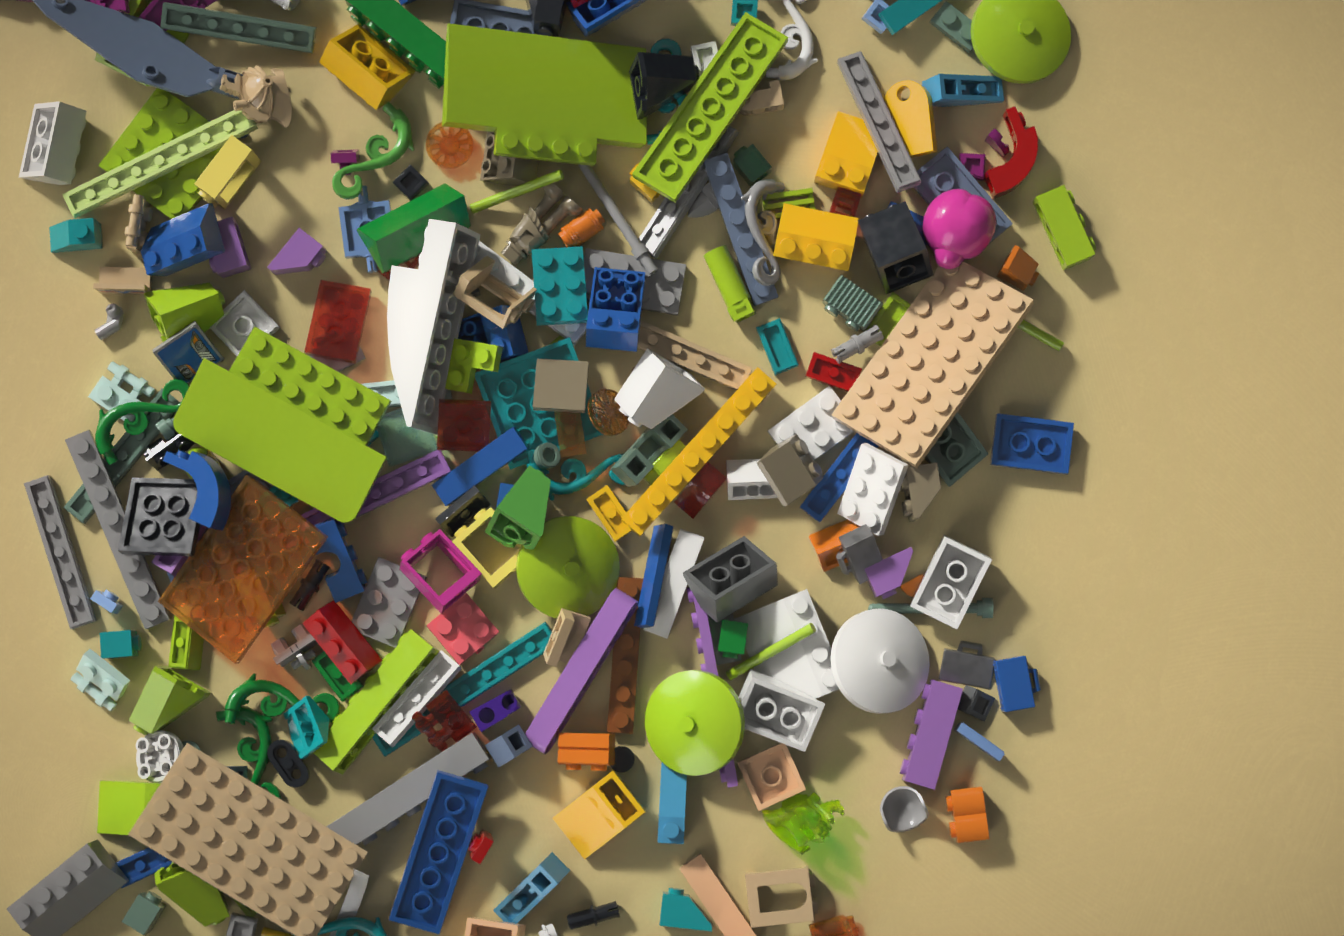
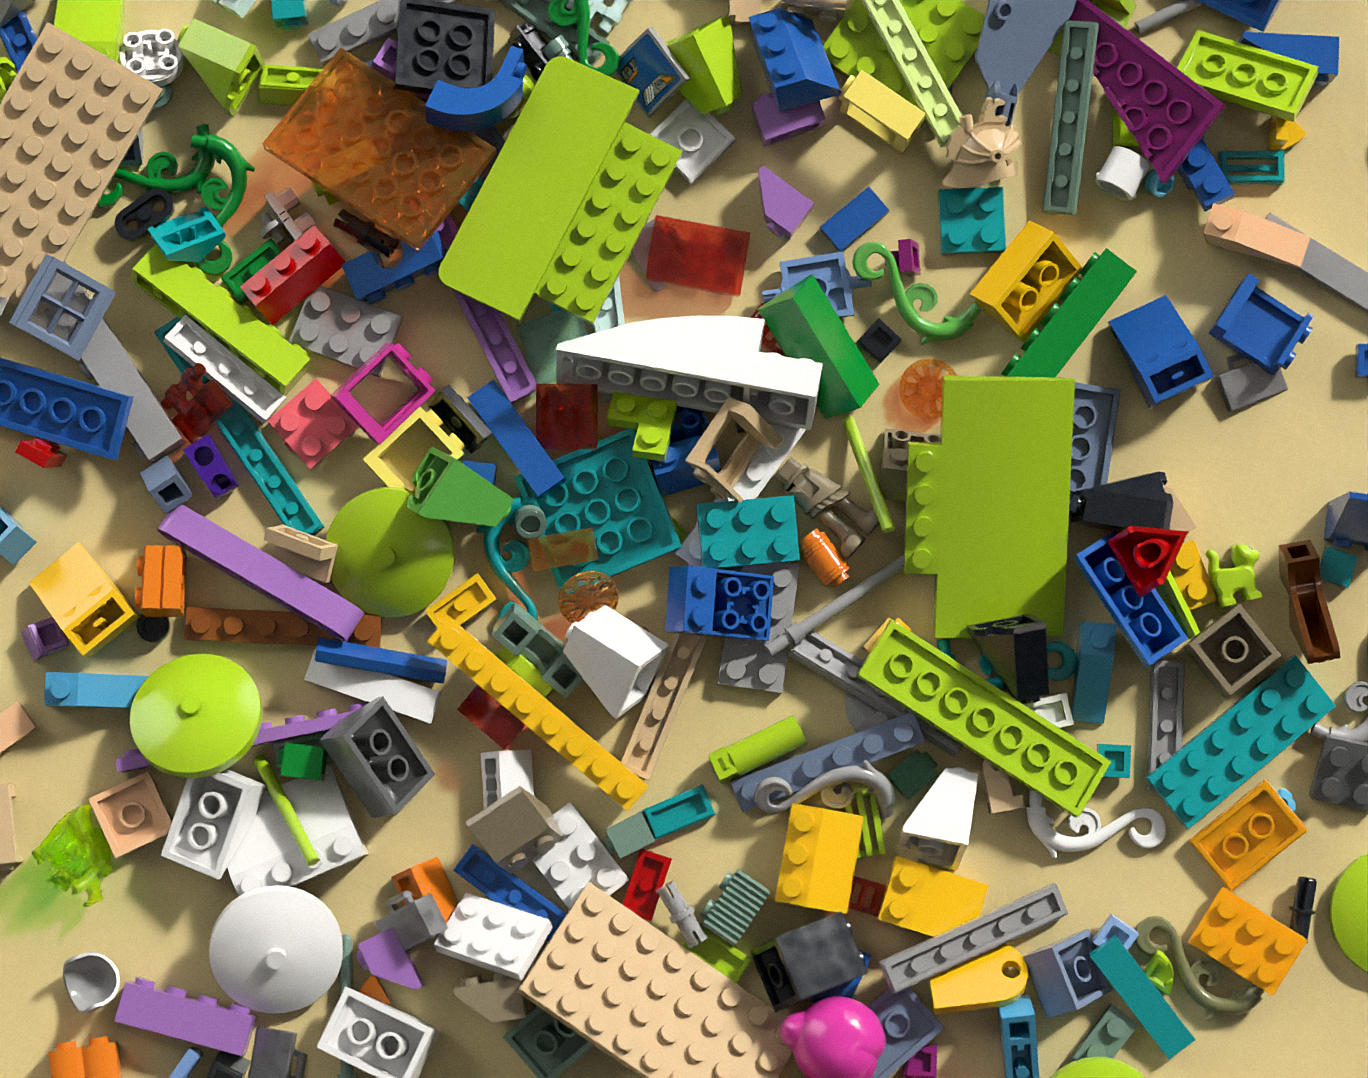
camera: 80 degrees right, 0 degrees up
dark tan tile [533,359,589,413] -> none
none -> sand blue piece [8,254,116,361]
none -> medium lavender slope [21,617,69,661]
none -> sand green brick [603,812,655,859]
none -> blue tile [819,186,890,252]
none -> white slope [898,767,978,871]
none -> teal plate [938,187,1006,255]
none -> sand blue slope [1023,929,1113,1019]
none -> dark azure slope [1071,621,1116,724]

